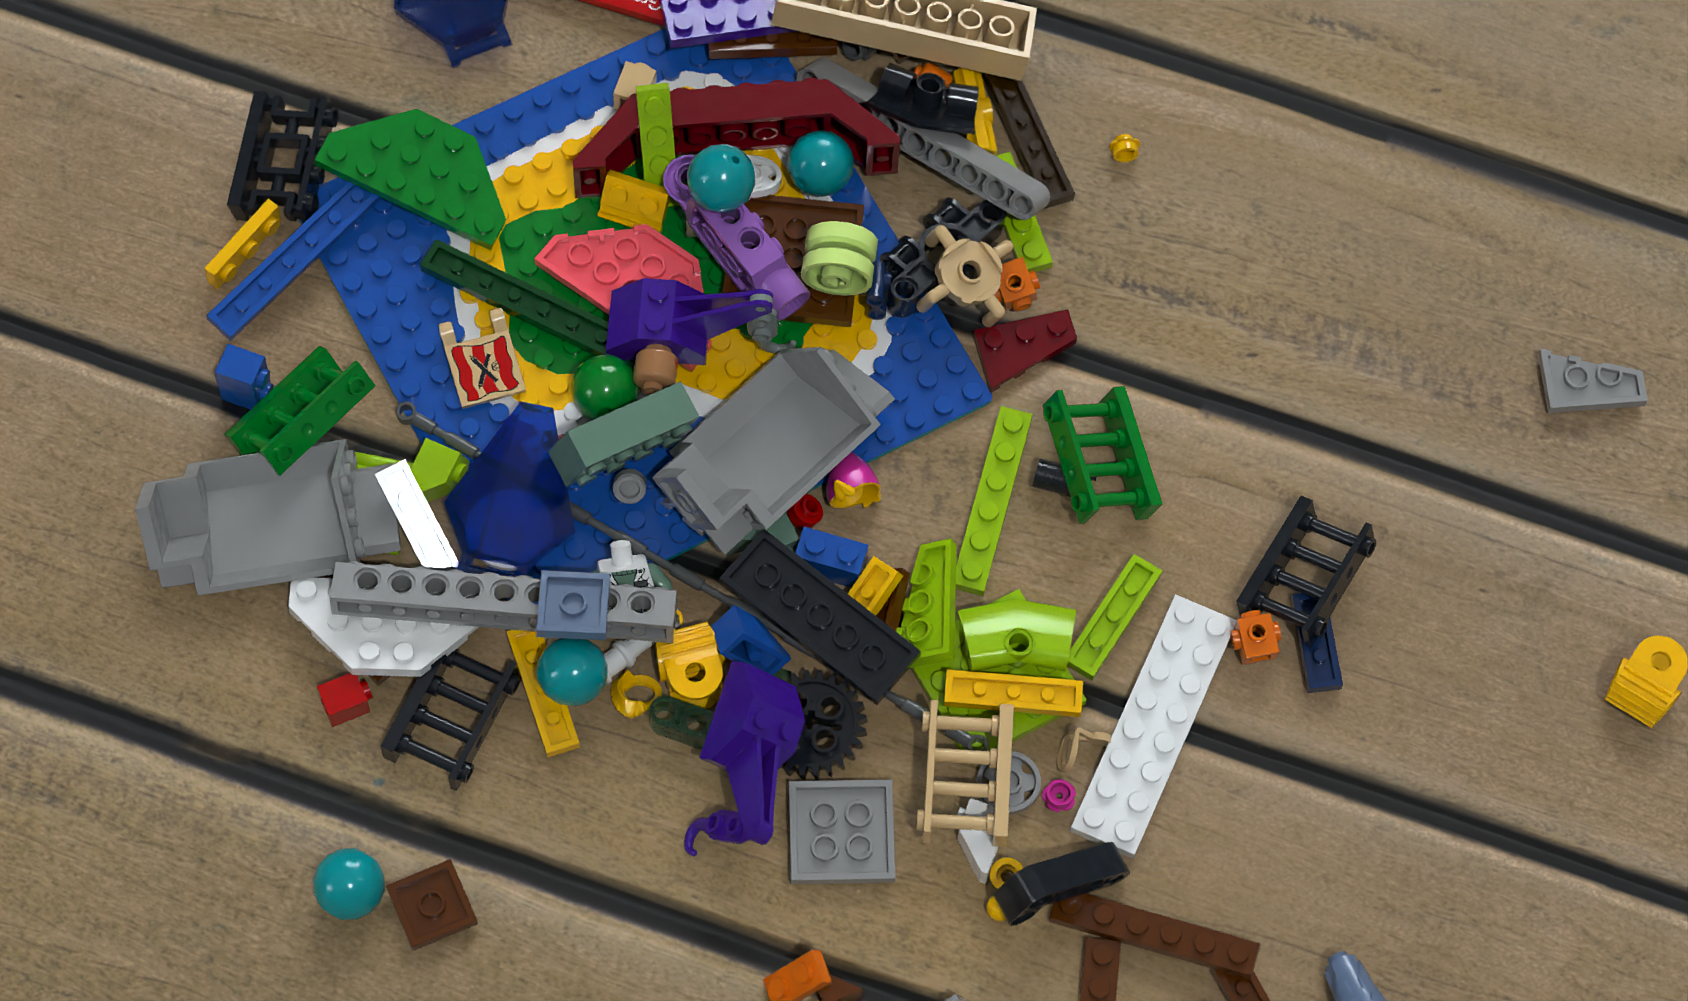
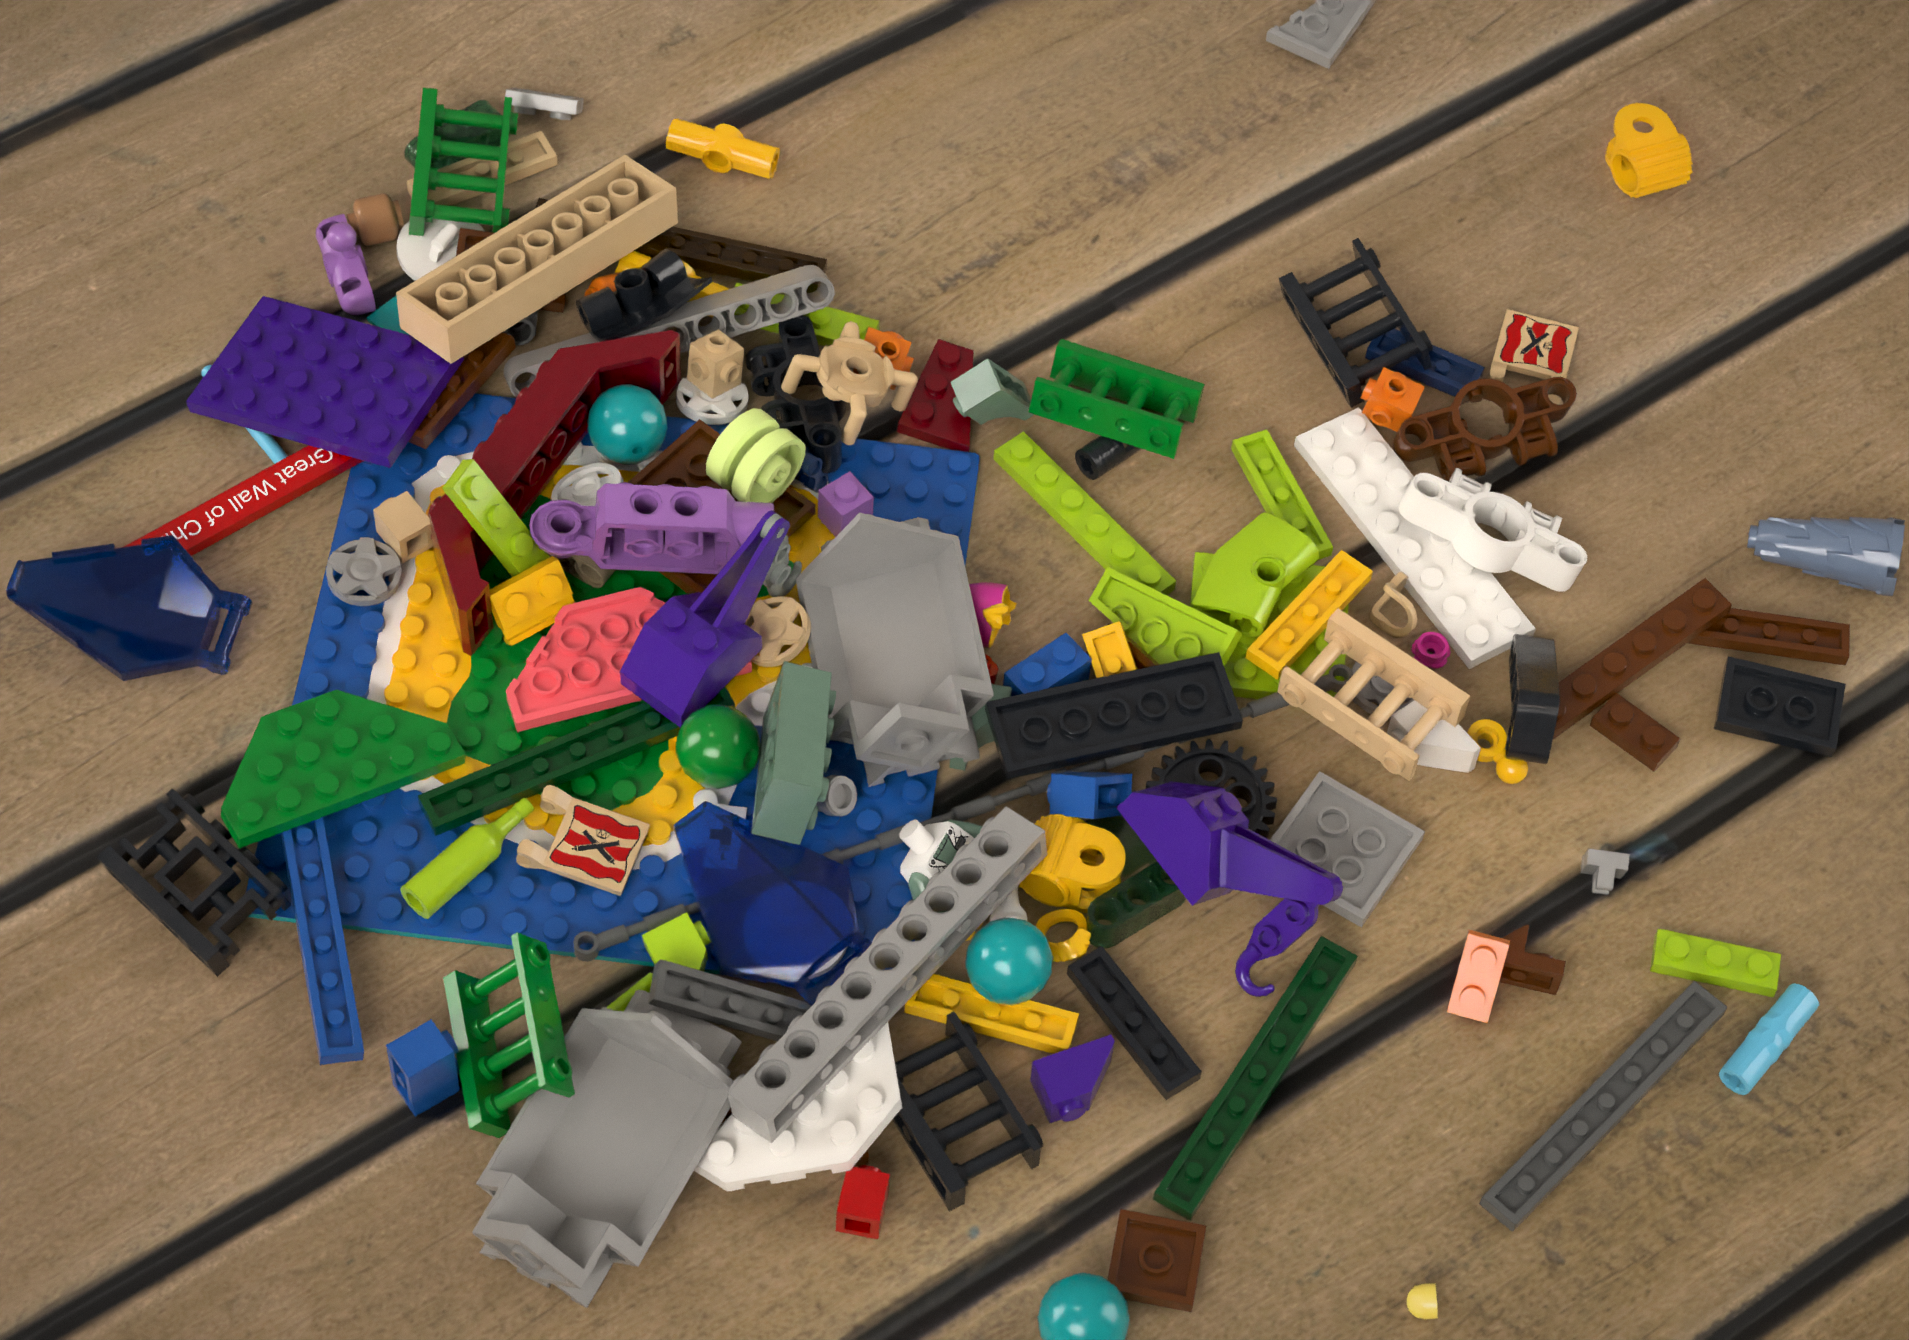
camera: 55 degrees left, 10 degrees down
yellow plate [204,199,281,290] -> none
sand blue plate [536,570,610,640] -> none
medium nougat head [633,344,678,395] -> none
teal piece [687,144,756,212] -> none
yellow plate [1109,134,1141,163] -> none
none -> light grey wheel [326,537,402,606]
none -> lime piece [400,798,534,919]
none -> yellow piece [666,118,780,179]
none -> white wheel [676,378,748,425]
none -> tan brick [687,329,744,399]
none -> tan wheel [745,596,811,667]
none -> medium lavender brick [818,471,874,537]
none -> sand green arch [950,359,1035,425]
none -> dark purple slope [1030,1034,1115,1124]
none -> black plate [1067,946,1202,1100]
none -> dark green plate [1153,936,1358,1221]
none -> reddish brown piece [1393,377,1577,482]
none -> white piece [1399,468,1587,592]
none -> flag [1488,309,1579,405]

